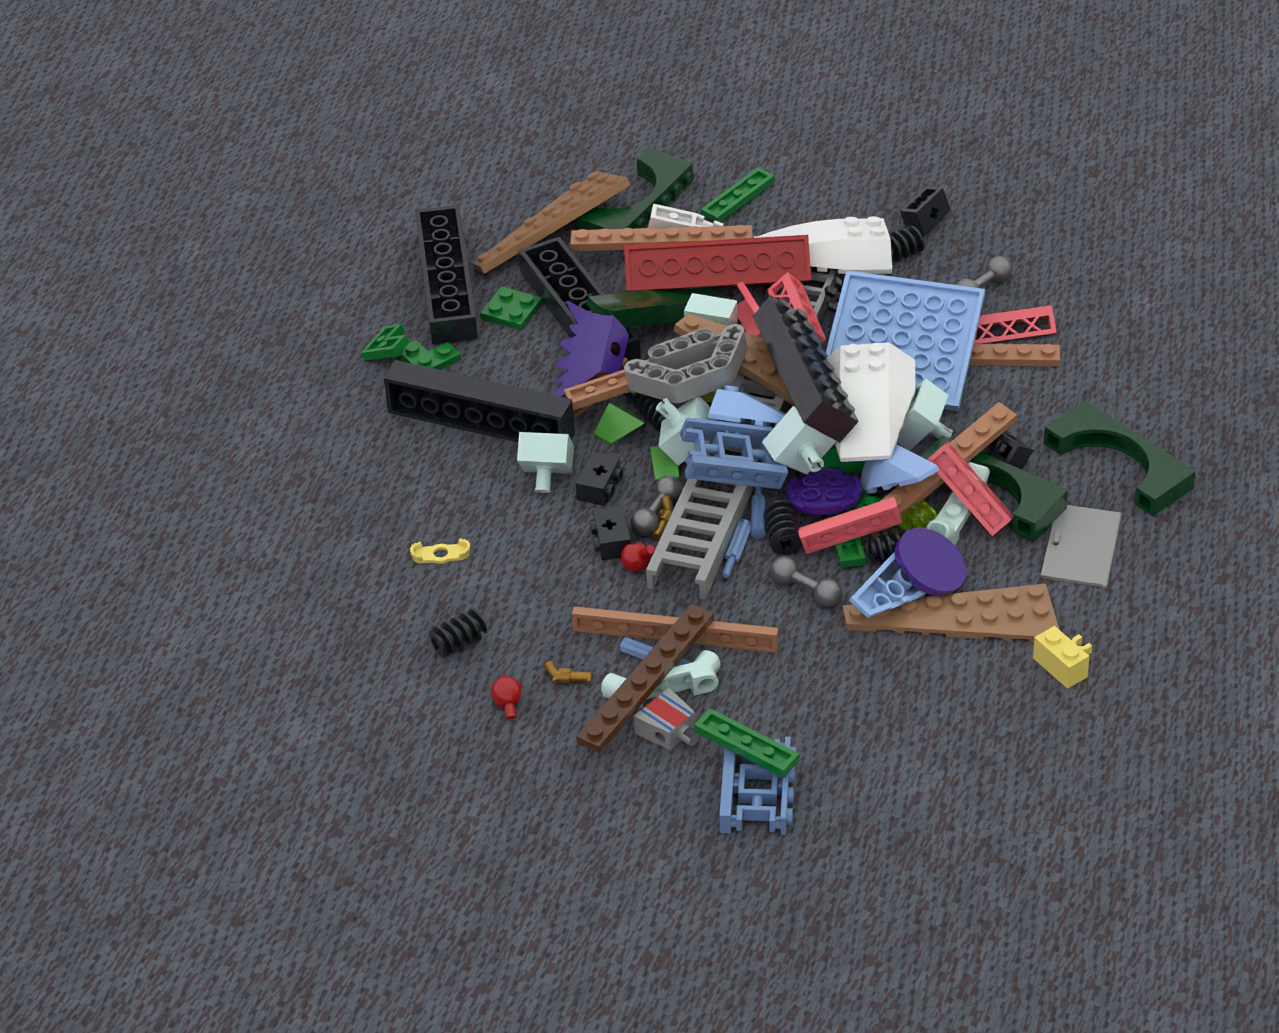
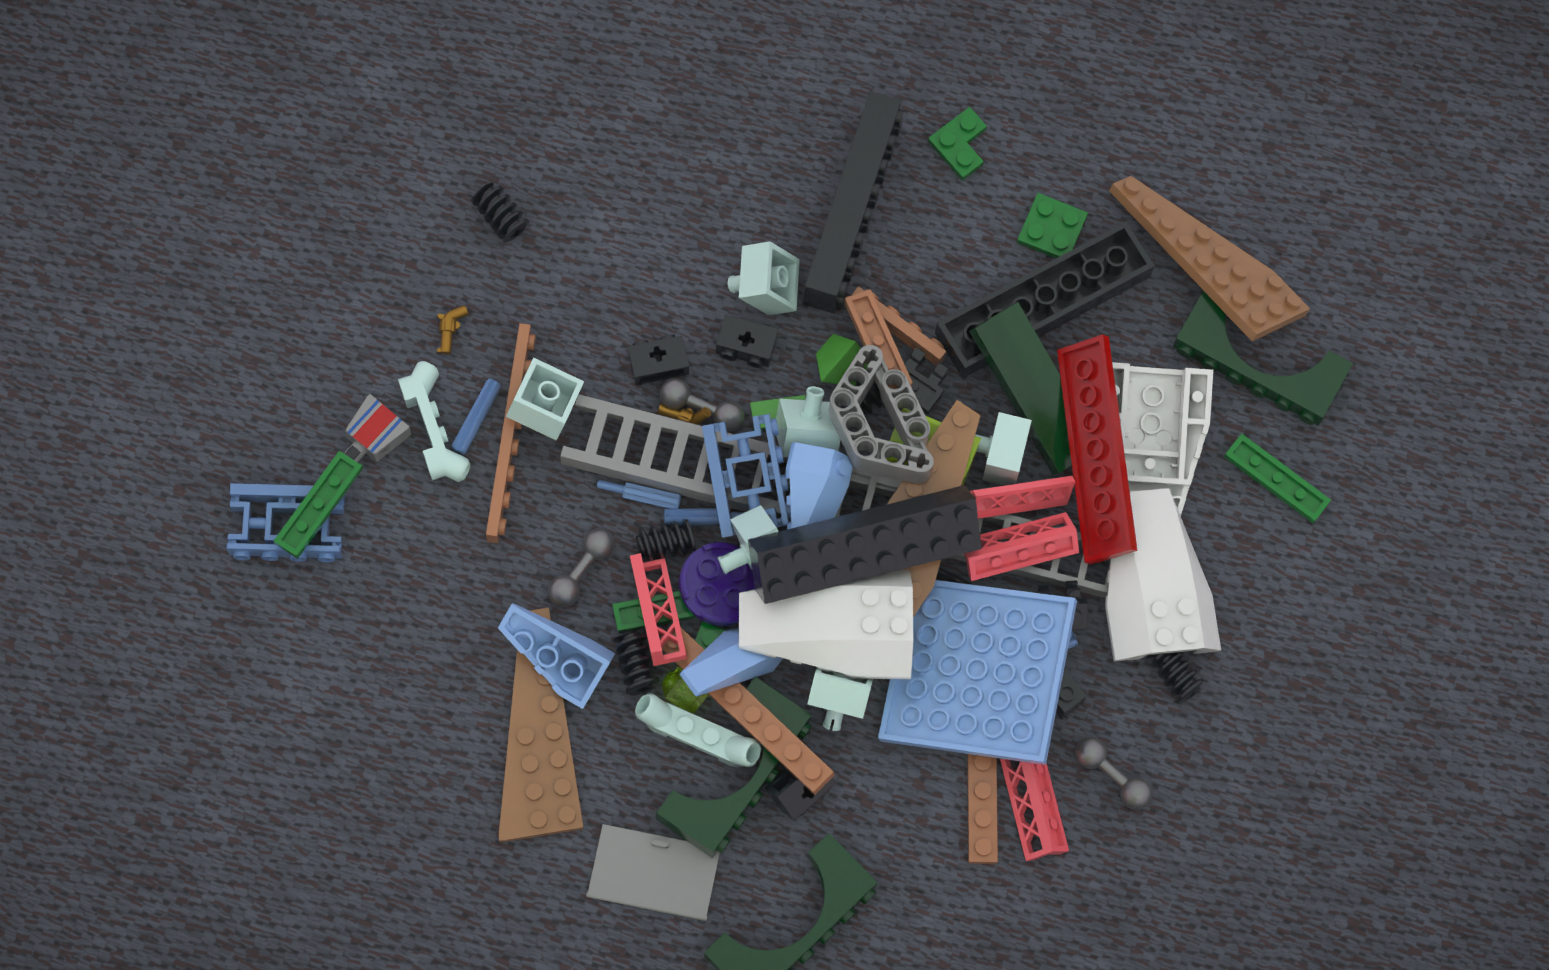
camera: 80 degrees right, 30 degrees up
green plate [360,324,410,361] -> none
light yellow piece [410,538,470,564] -> none
black brick [415,205,478,344] -> none
red piece [491,675,522,719] -> none
dark purple piece [552,301,629,396] -> none
nougat plate [570,225,752,251] -> none
reddish brown plate [576,604,714,754] -> none
red piece [621,542,655,572] -> none
dark purple tile [895,528,966,596] -> none
black brick [900,186,951,235] -> none
coral fence [927,441,1013,536] -> none
light yellow brick [1033,626,1092,689] -> none
none -> light aqua brick [506,358,584,441]

